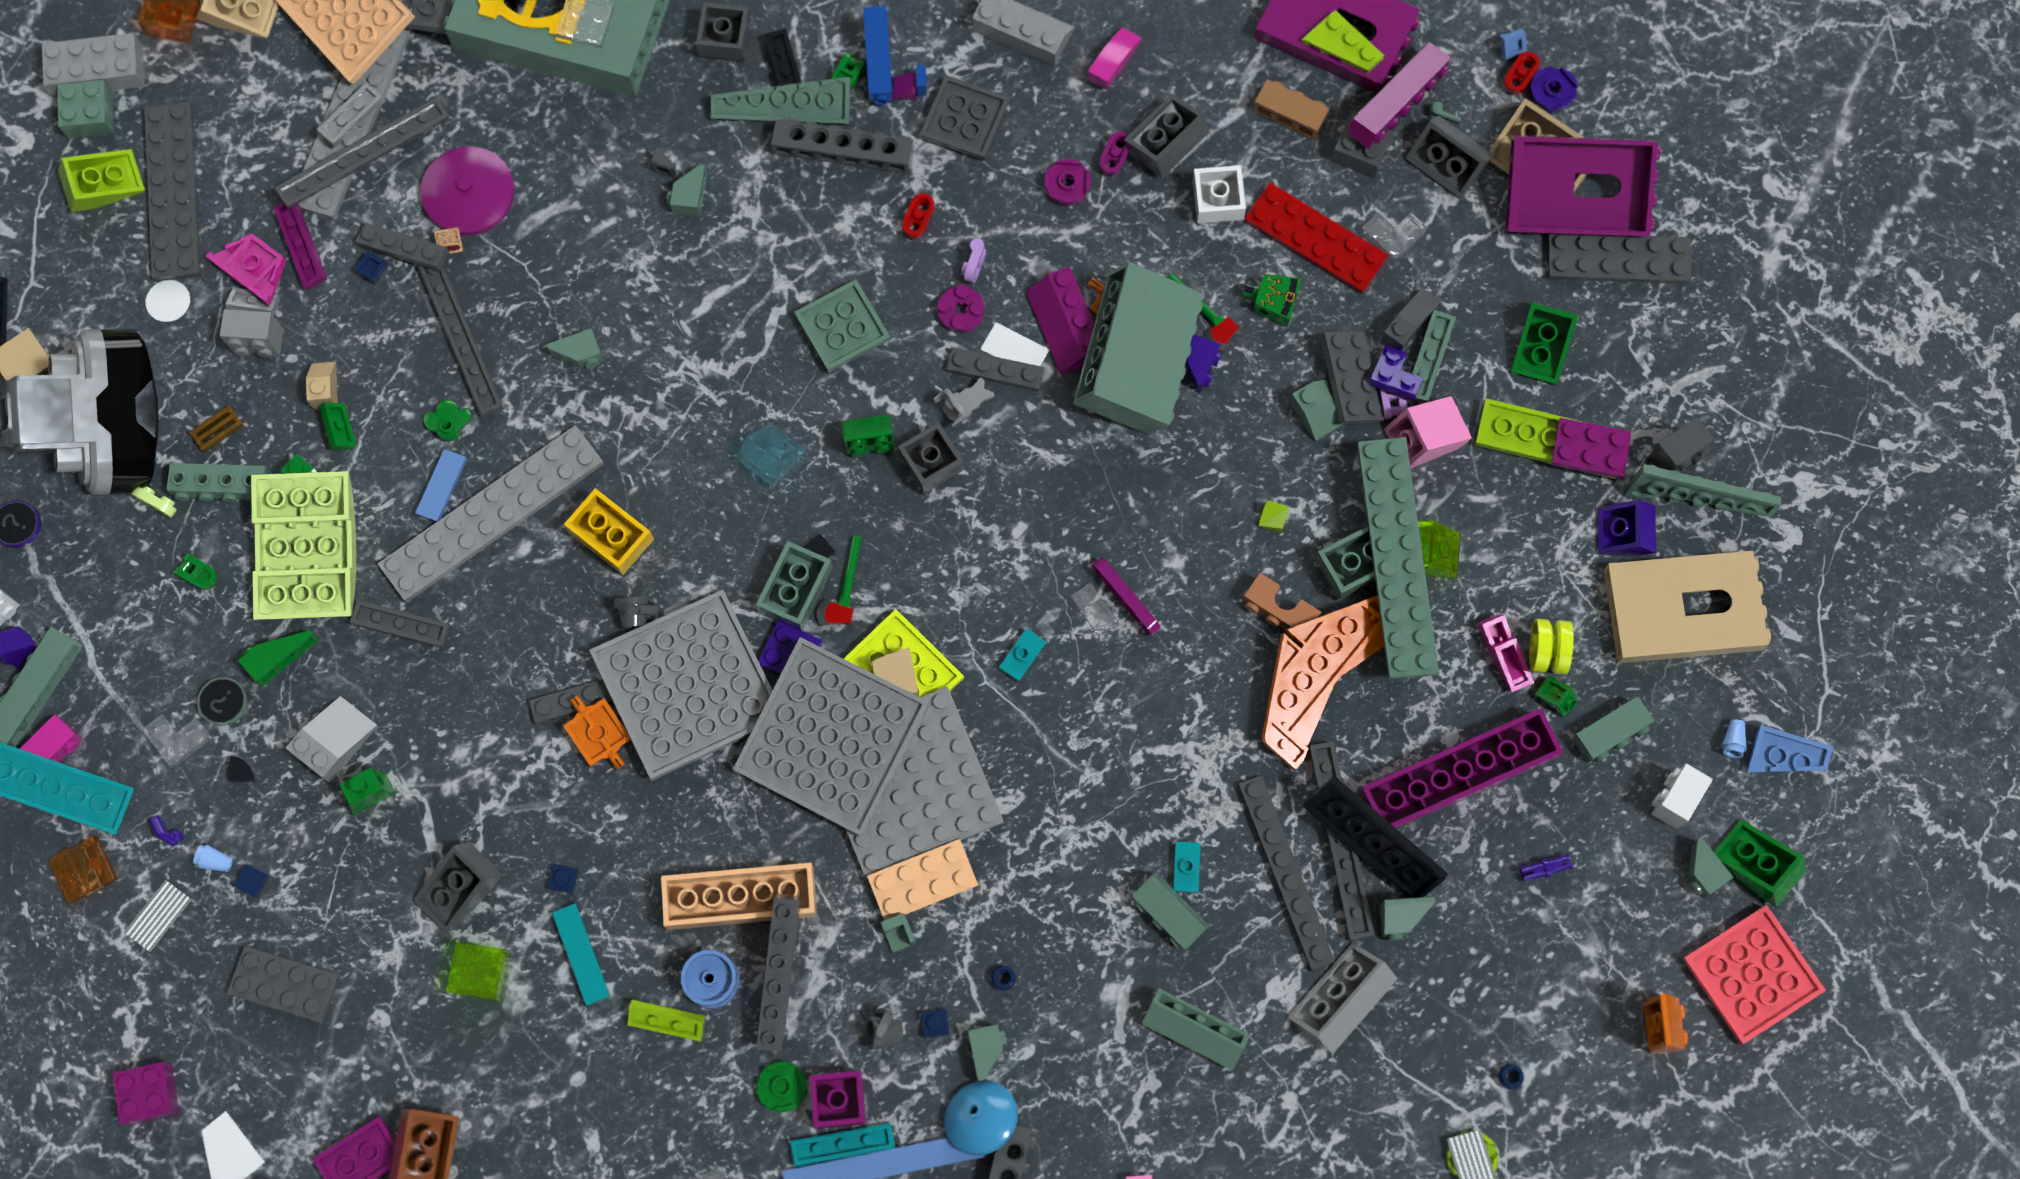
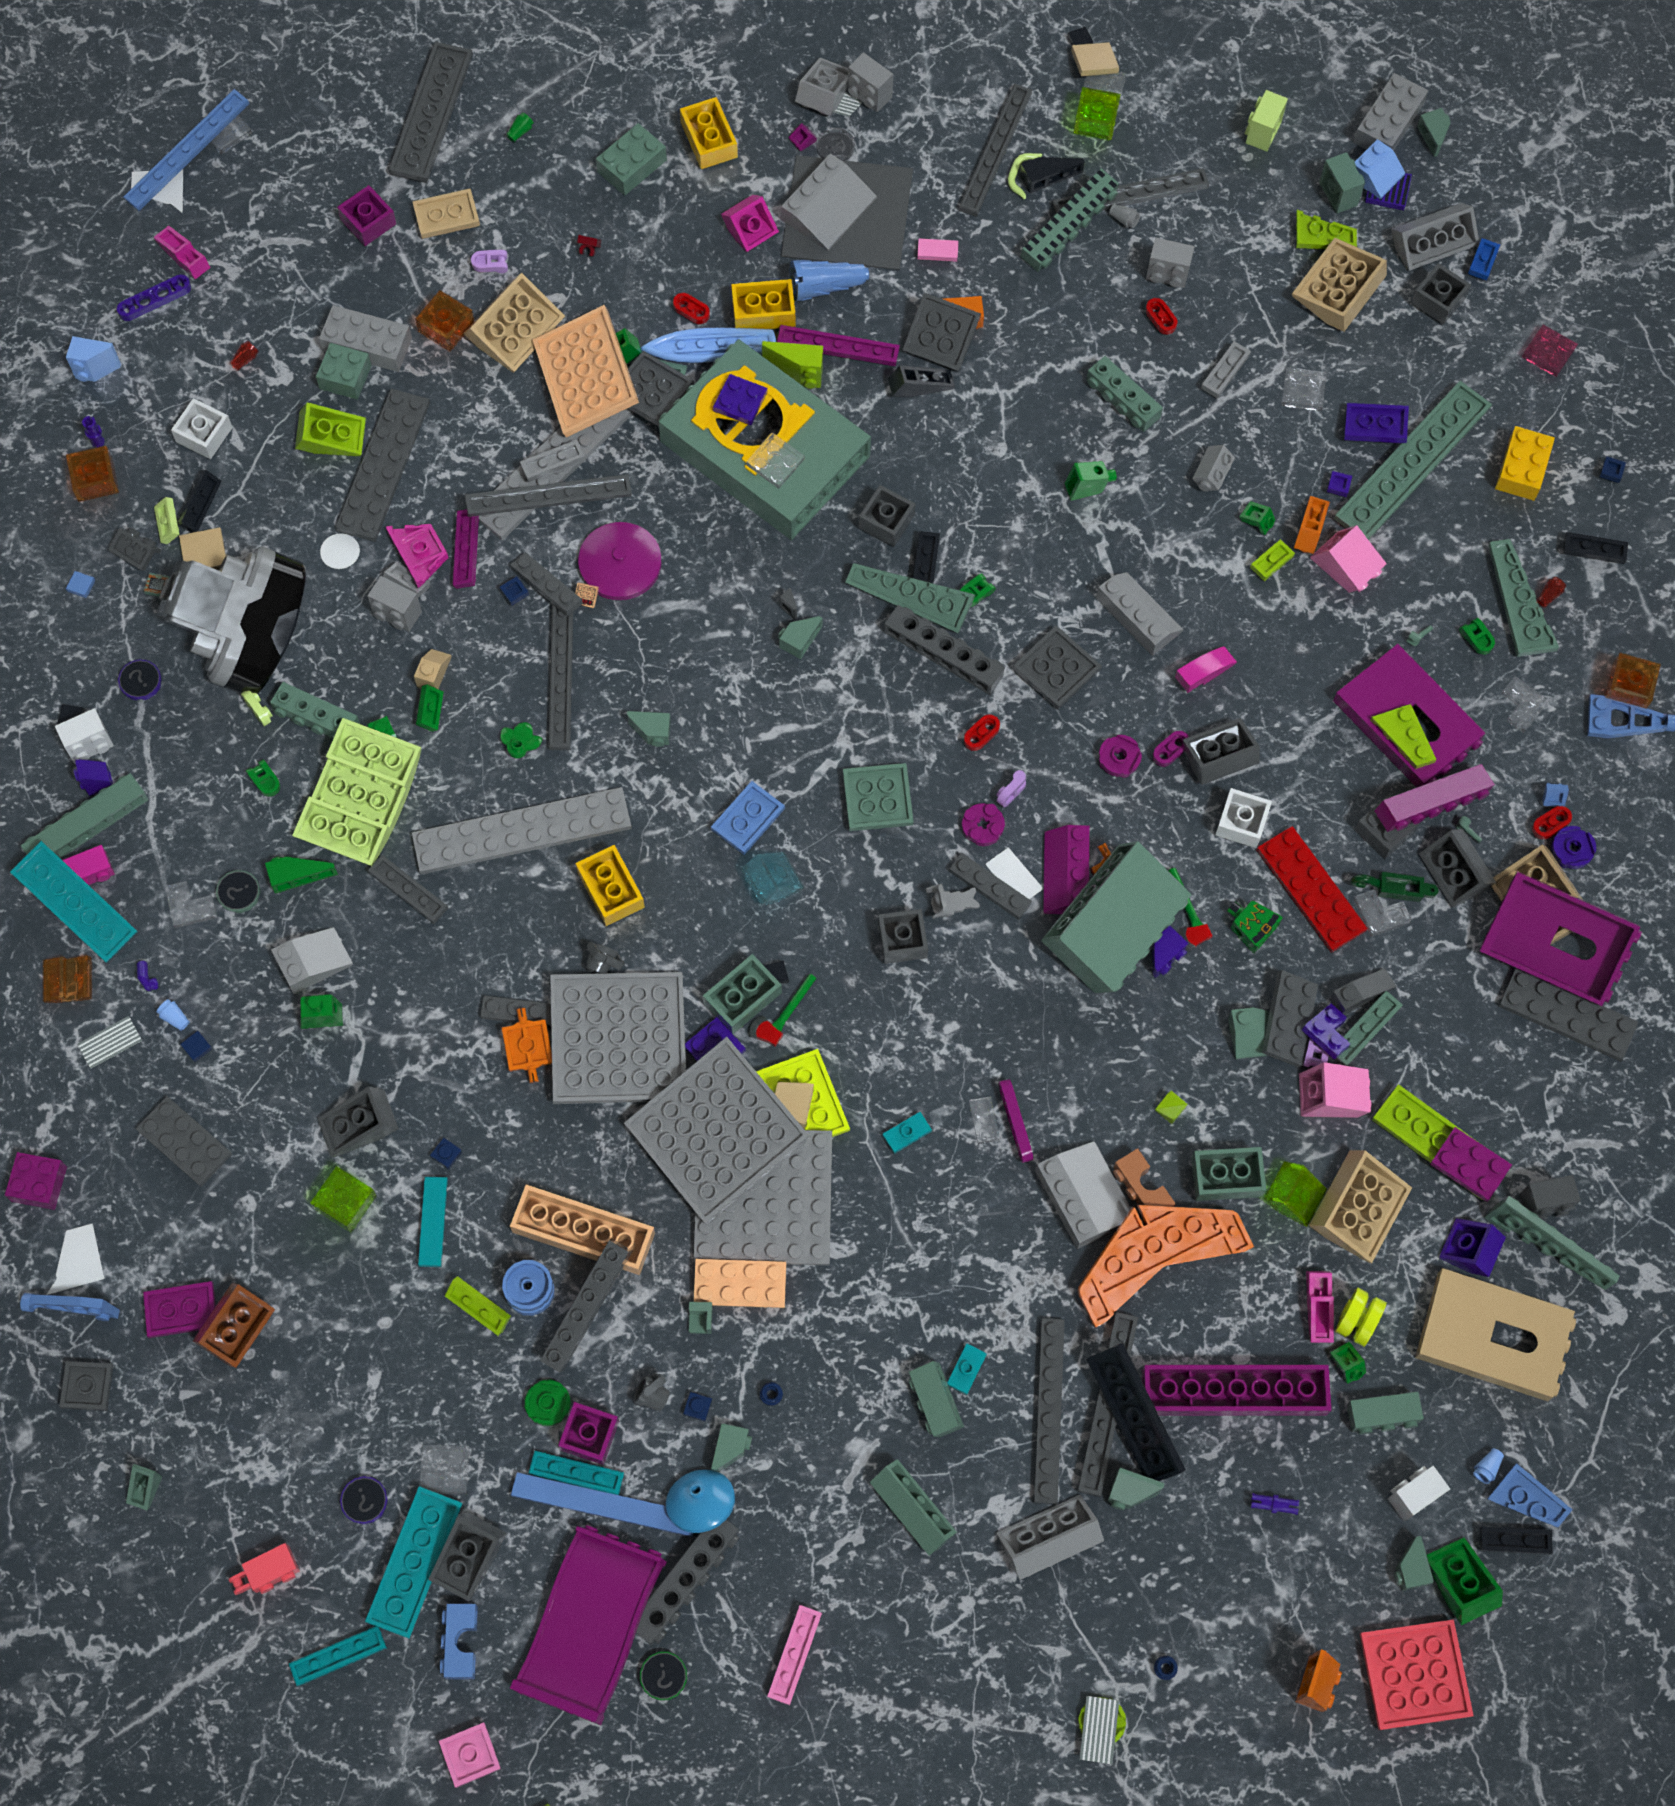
camera: 20 degrees right, 5 degrees down
pearl gold tile [189,405,244,453] -> none
black tile [228,756,255,782] -> none
medium blue tile [415,449,468,522] -> none
green slope [842,414,895,457] -> none
blue slope [863,6,893,105] -> none
magenta slope [893,73,917,100] -> none
blue tile [916,65,927,96] -> none
medium nougat brick [1253,79,1329,140] -> none
sand green plate [1357,437,1439,680] -> none
green slope [1511,301,1578,384] -> none
none -> medium blue plate [711,781,785,855]
none -> light grey slope [1035,1142,1131,1249]
none -> tan slope [1309,1150,1412,1263]
none -> dark green piece [1350,872,1439,902]
none -> black plate [1480,1527,1553,1555]

